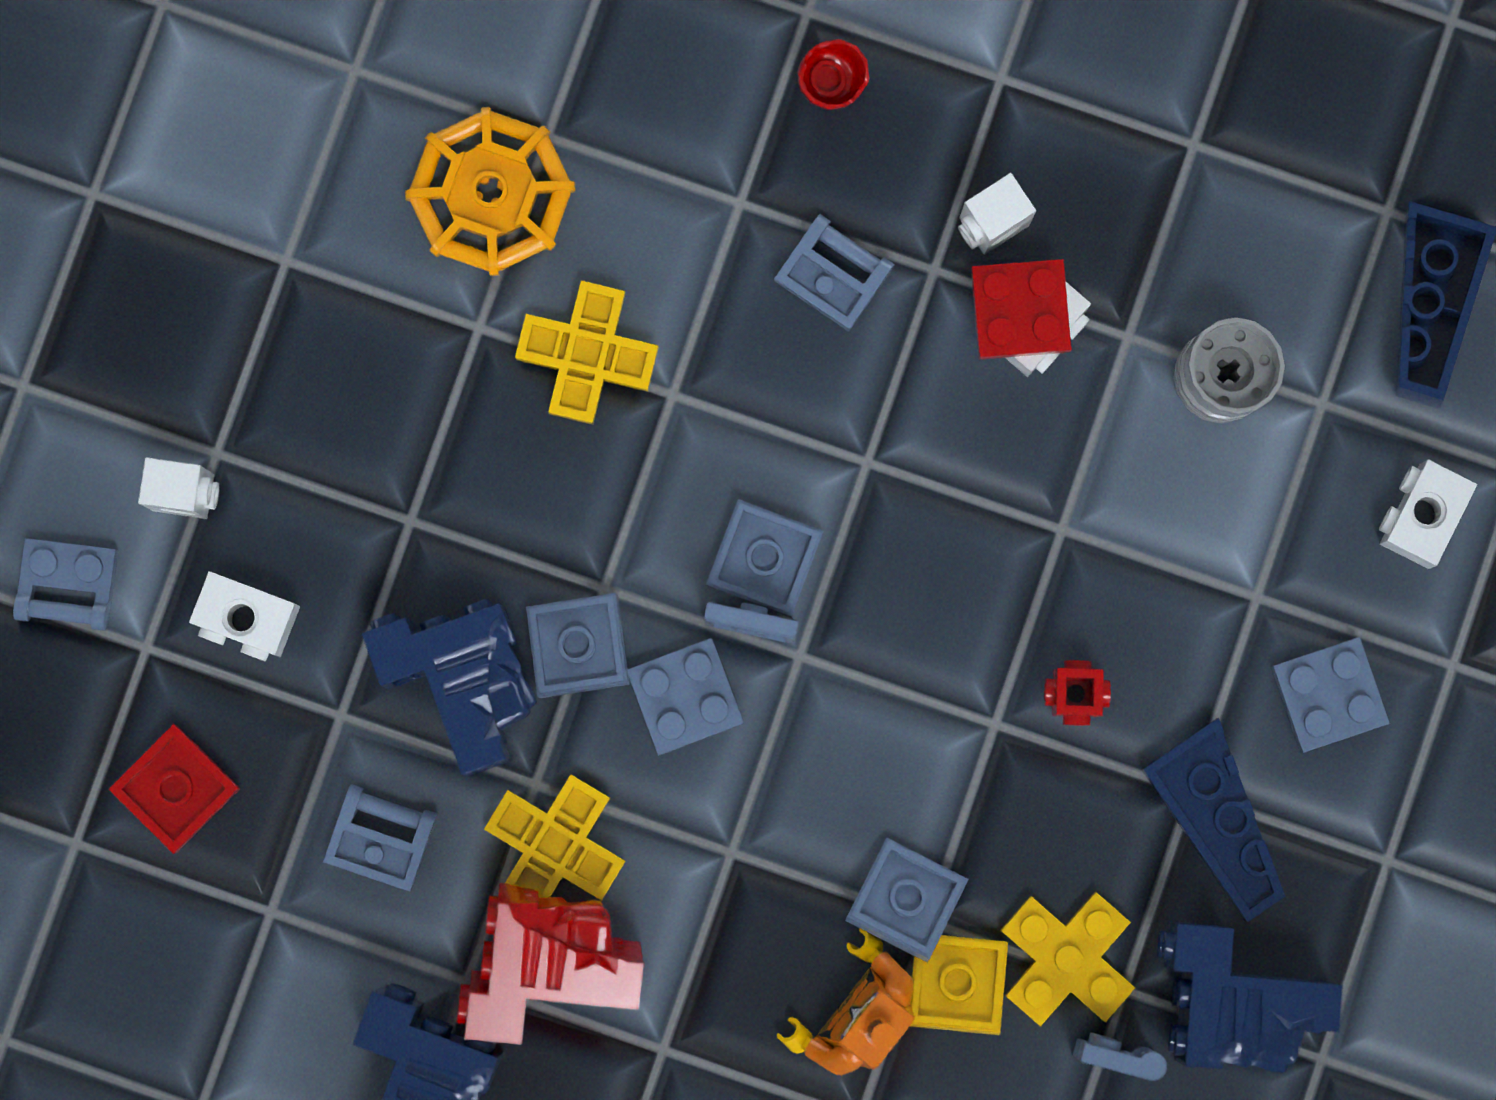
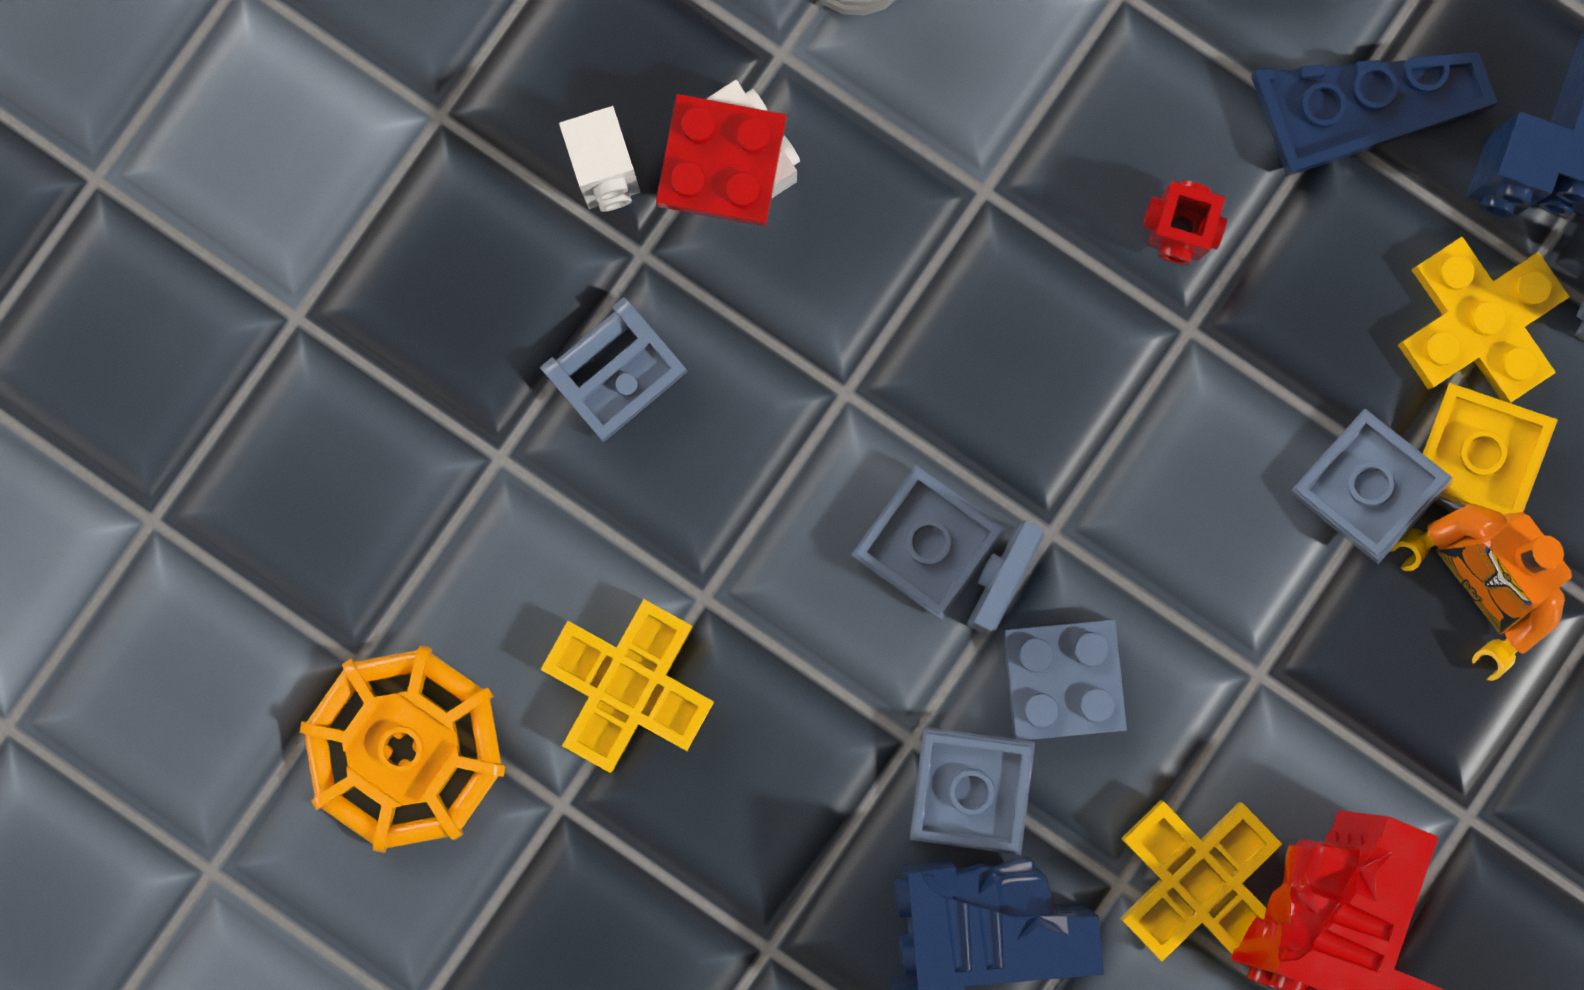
camera: 75 degrees left, 0 degrees up
red hair [797,39,870,110] -> none

